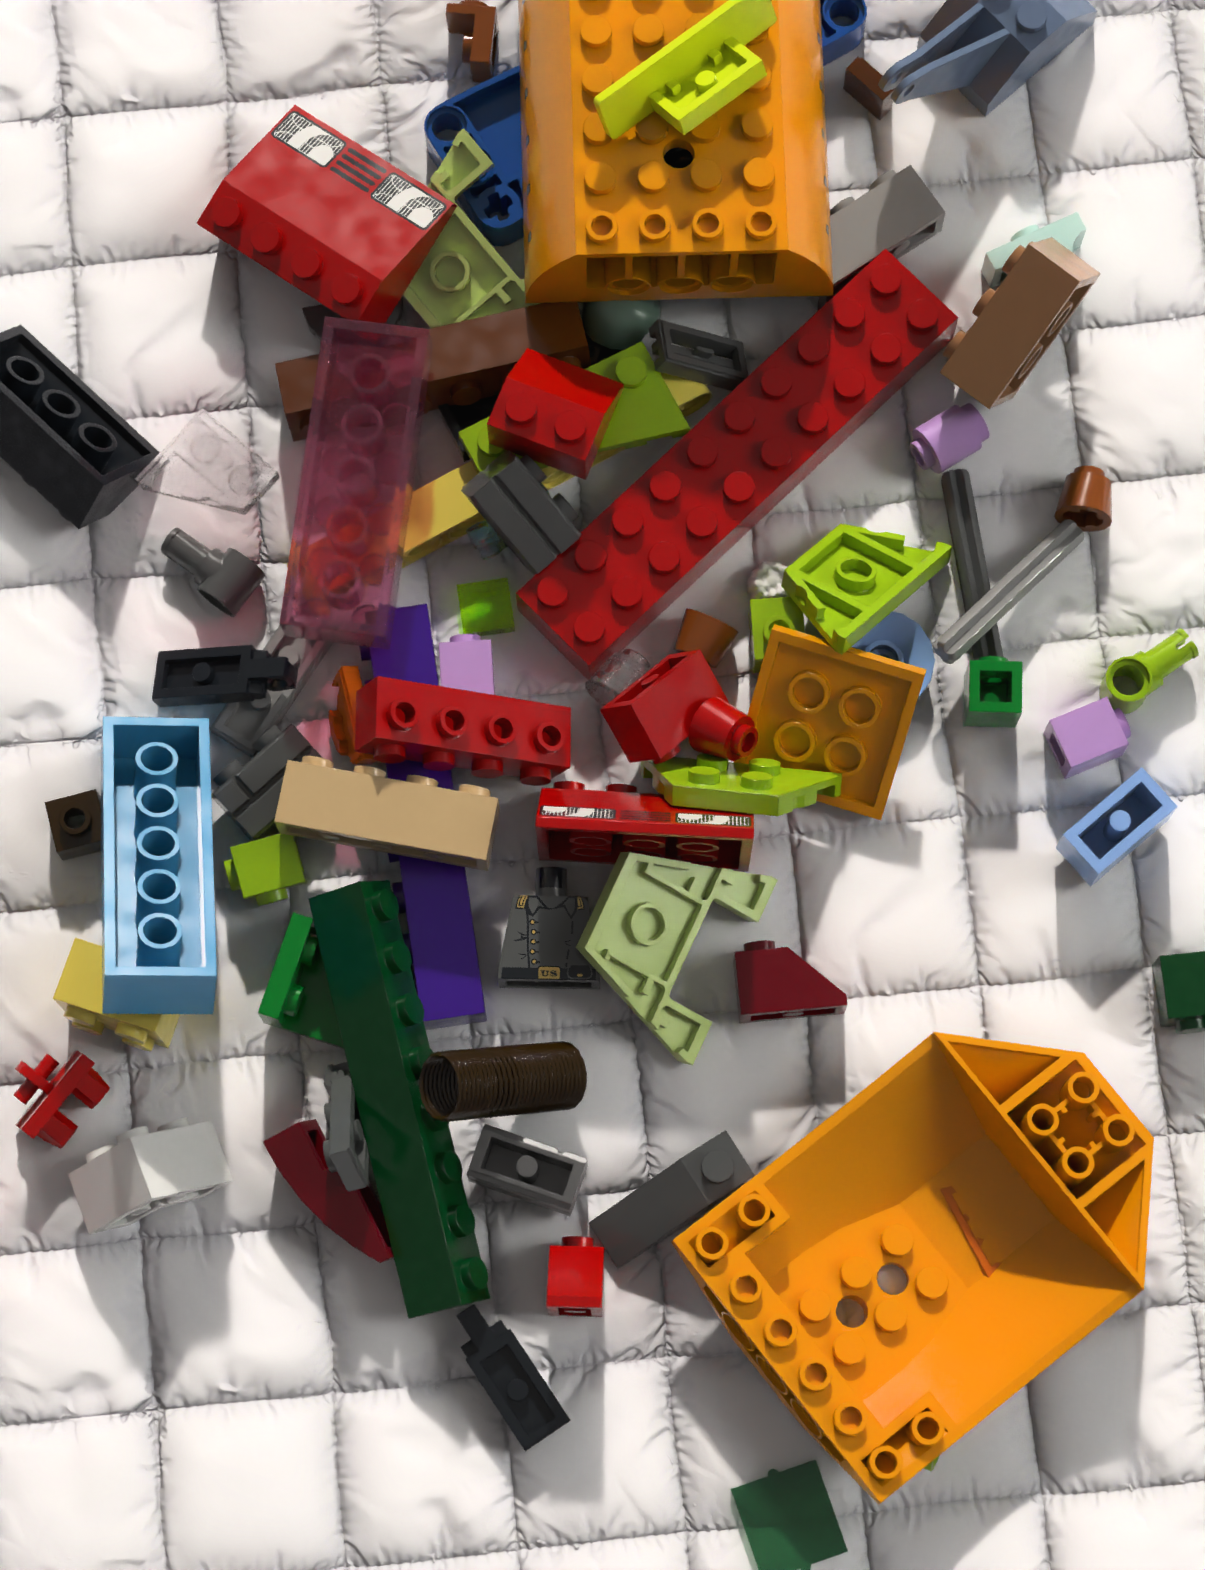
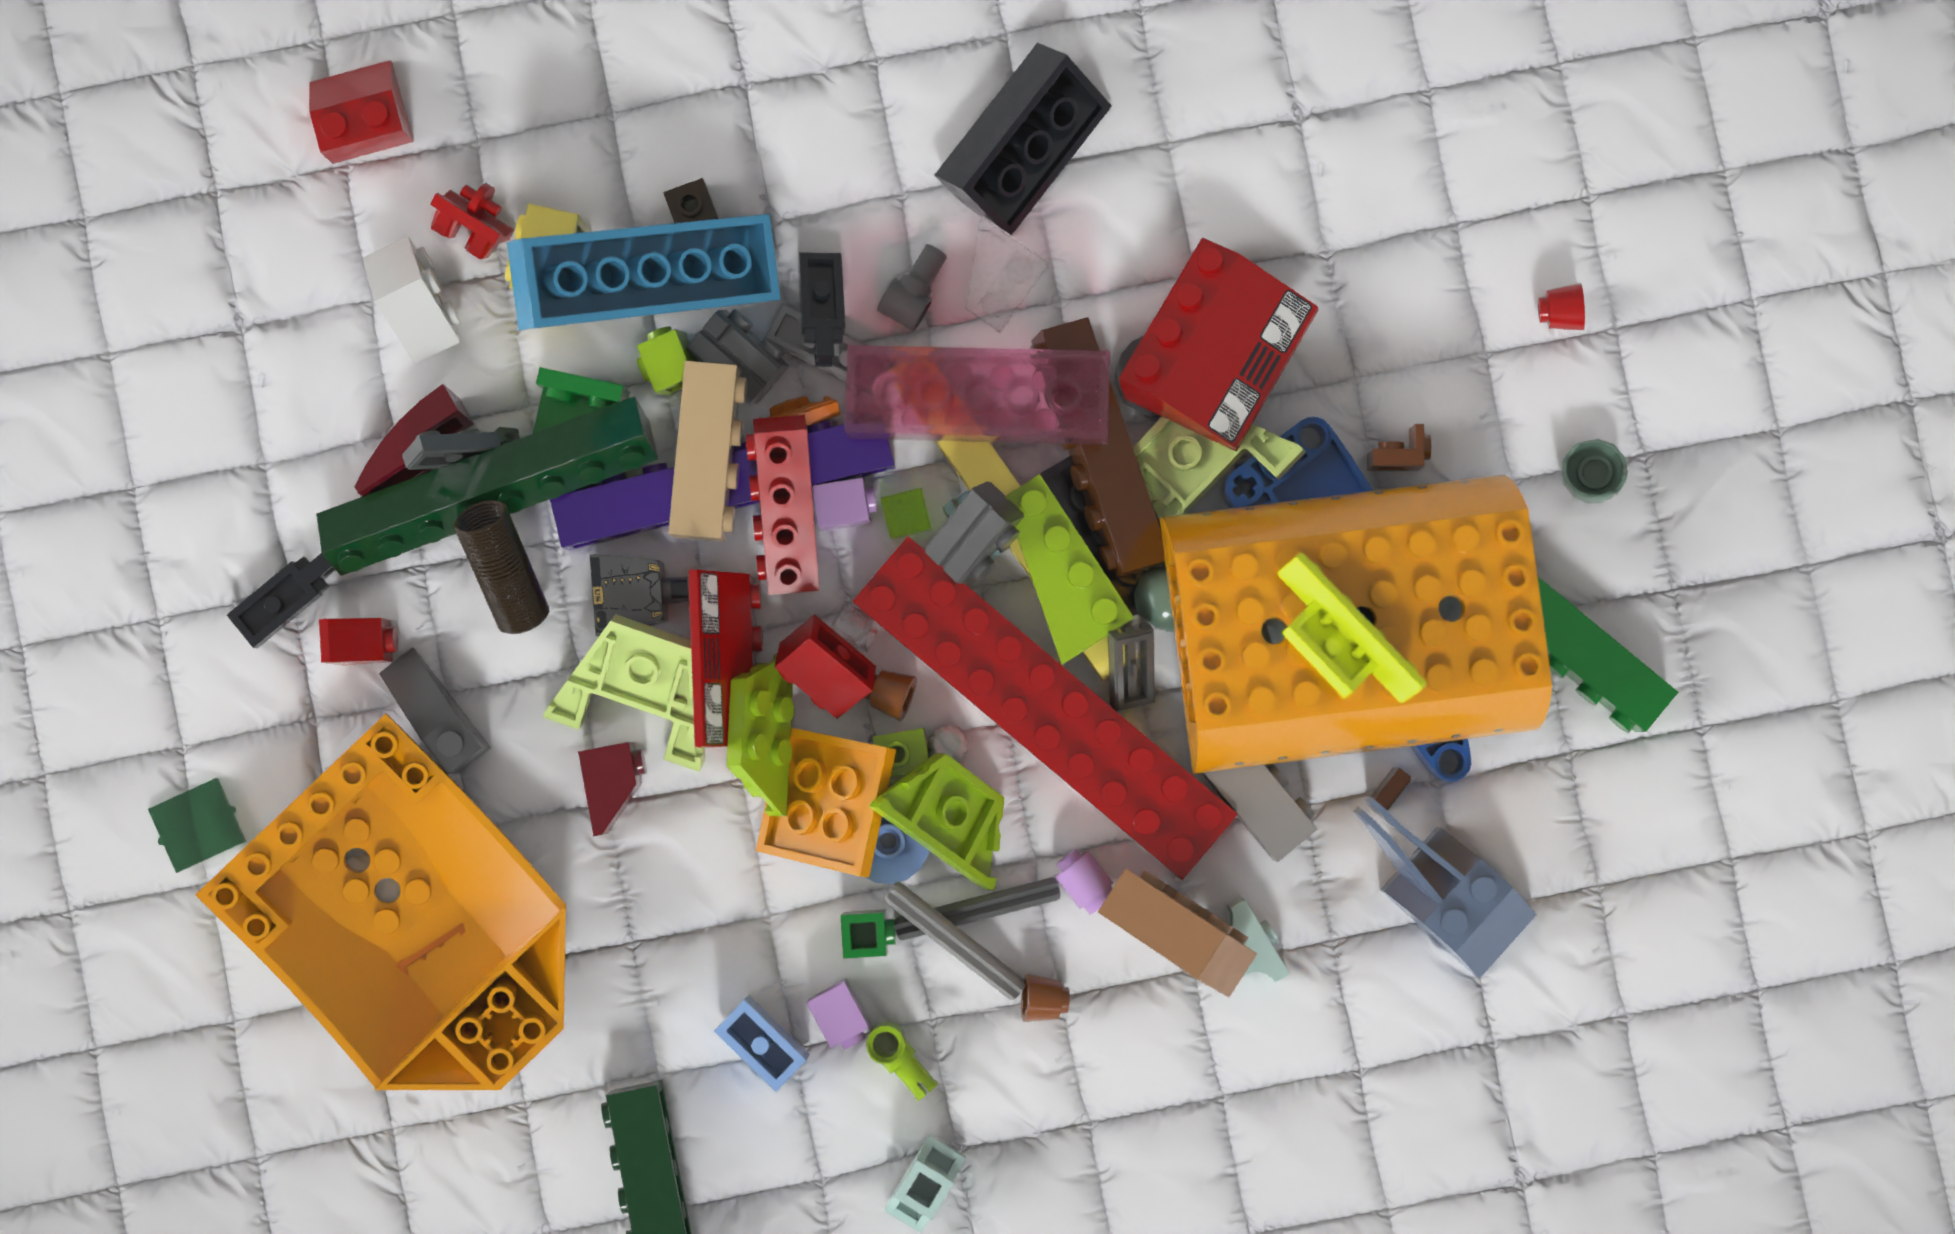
camera: 85 degrees right, 10 degrees up
flat silver brick [467,1124,588,1216] -> none
red slope [487,348,624,480] -> none
red hat [688,696,758,761] -> none

